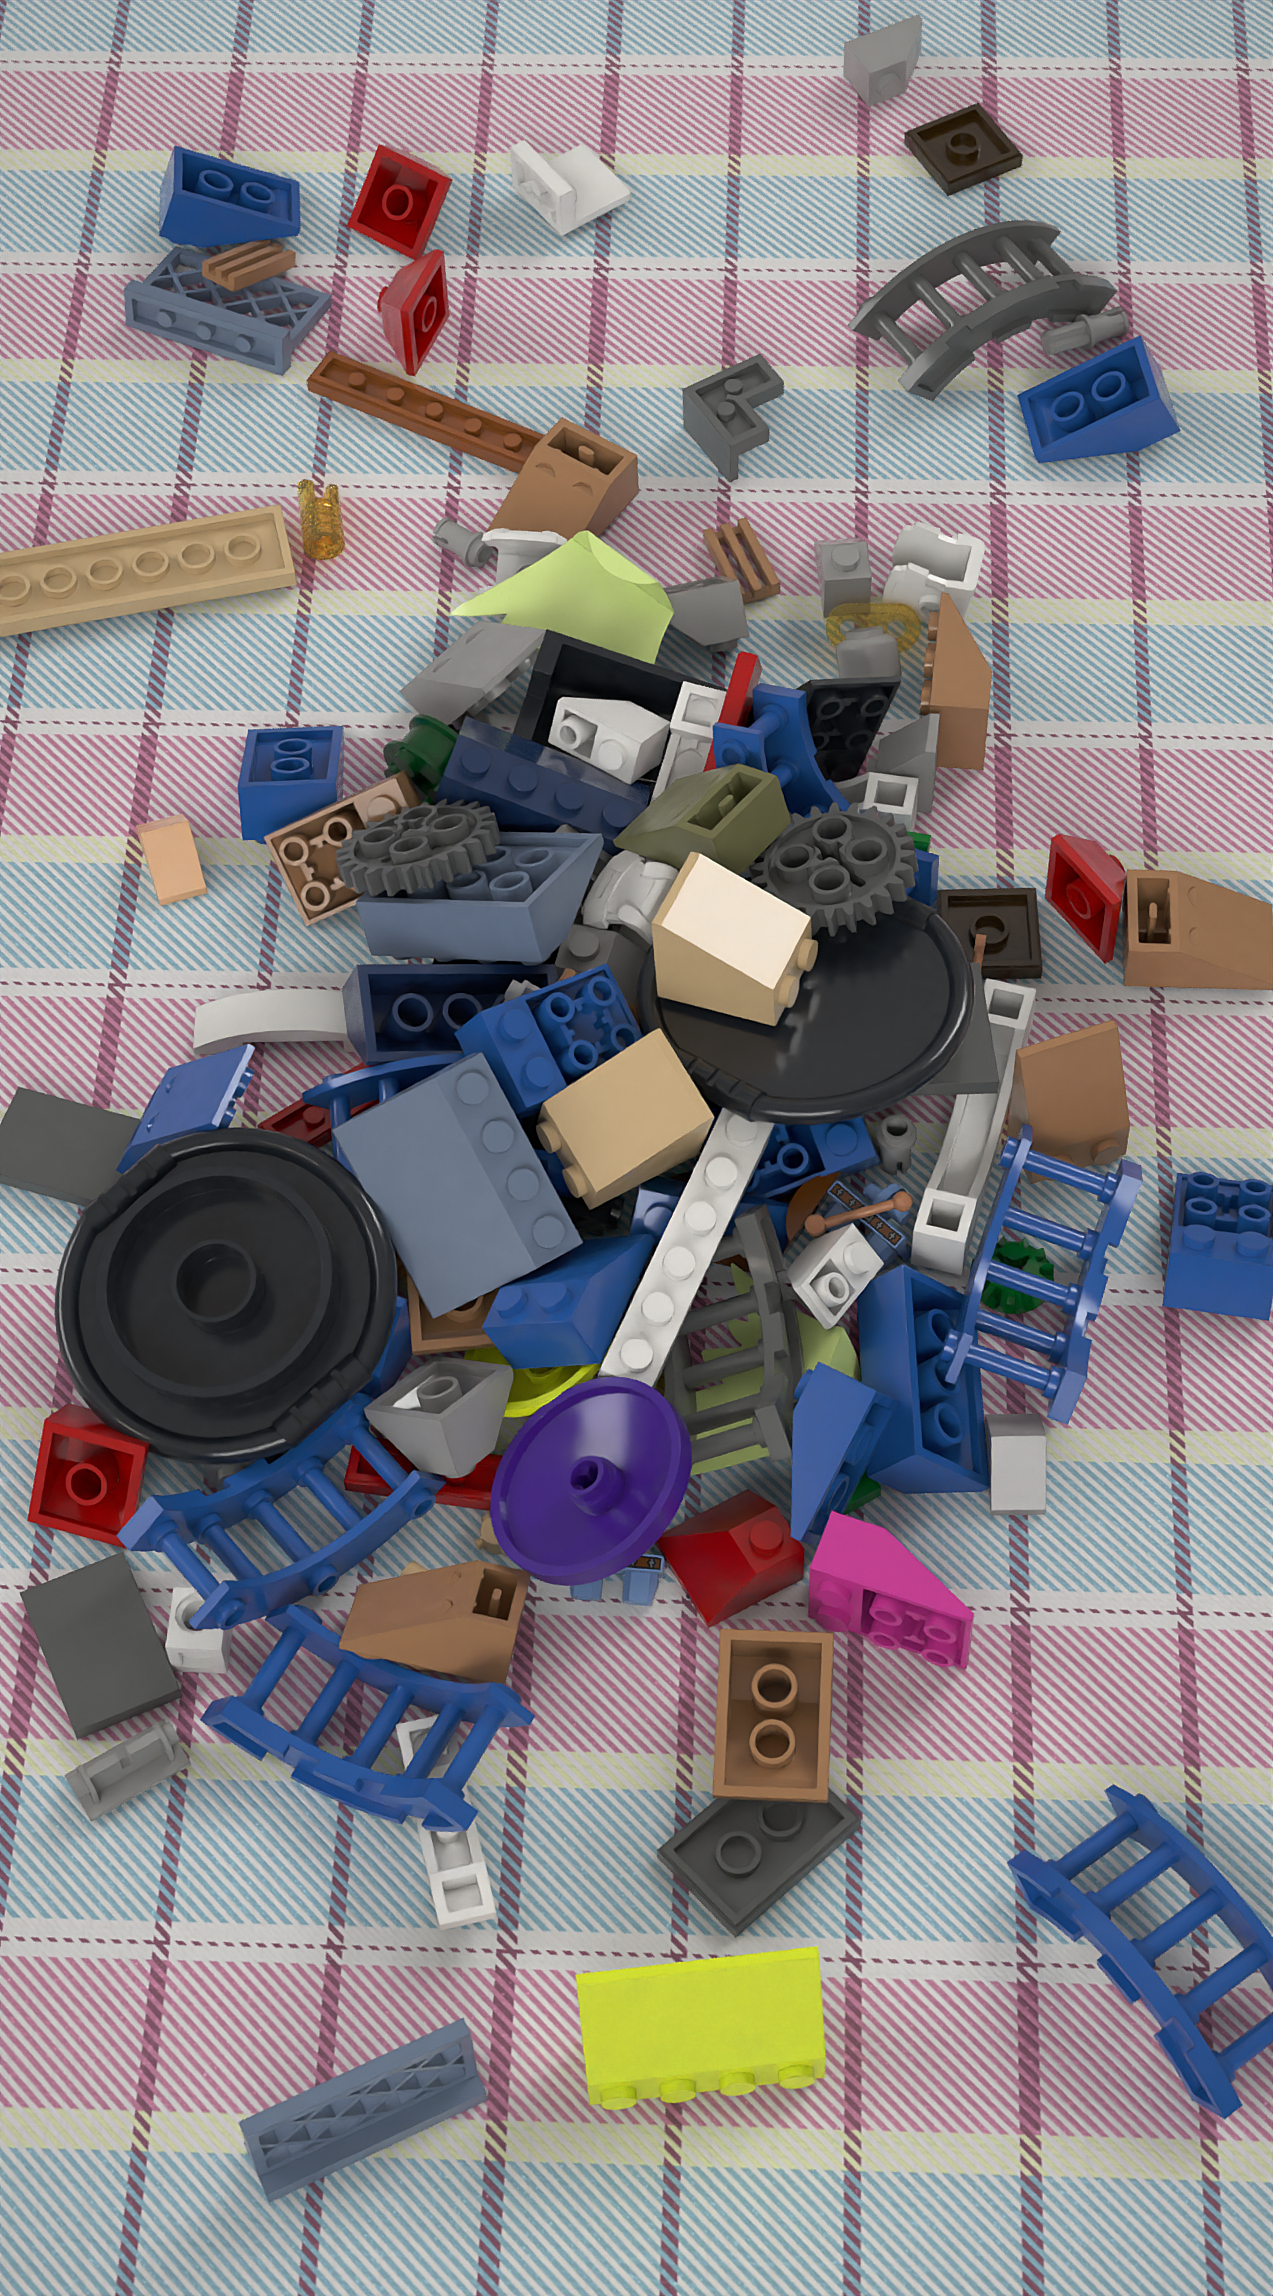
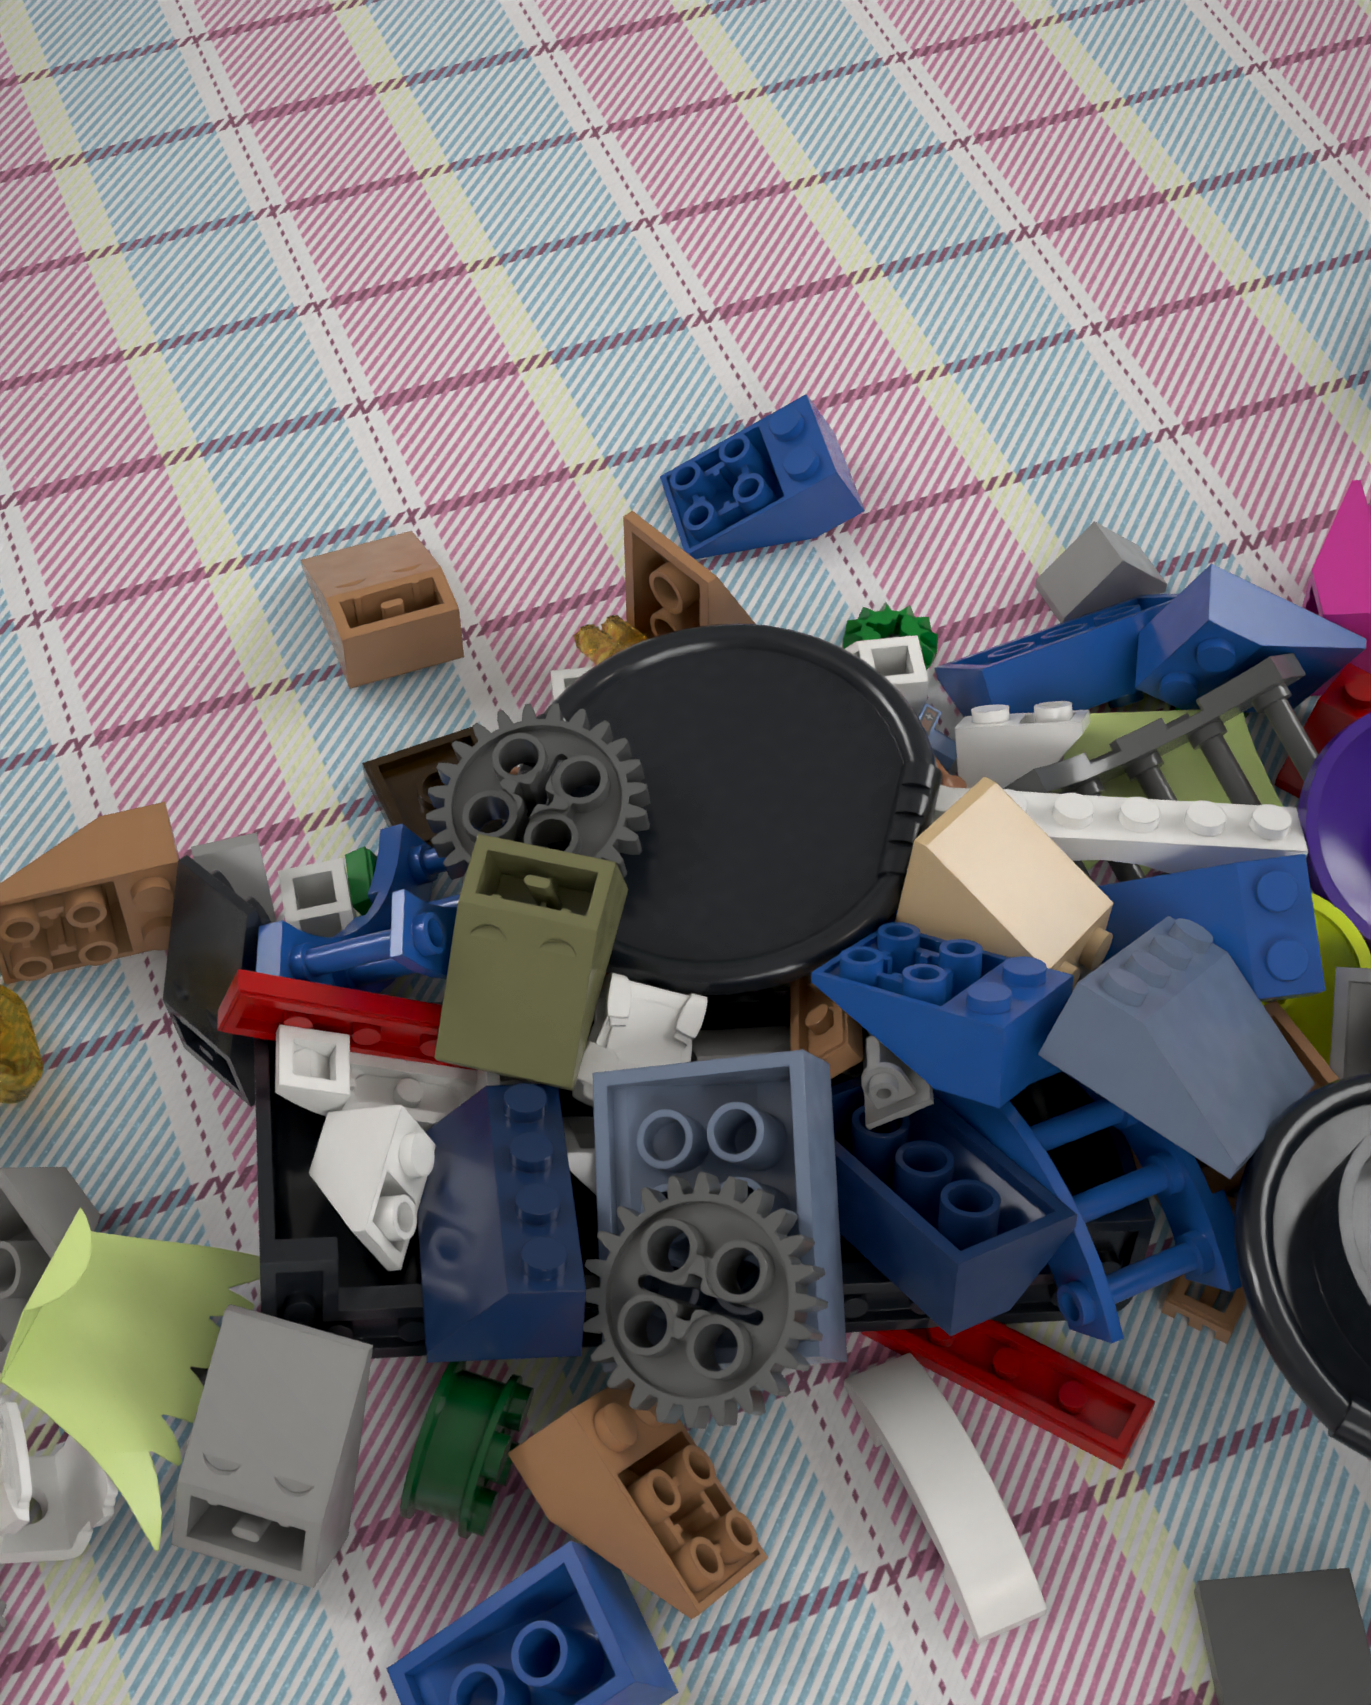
camera: 115 degrees left, 5 degrees down
blue slope [115,1044,255,1174] -> none
slope [651,852,818,1026] -> none
light grey head [836,626,902,678] -> none
blue fence [939,1123,1143,1425] -> none
red slope [1045,834,1126,964] -> none

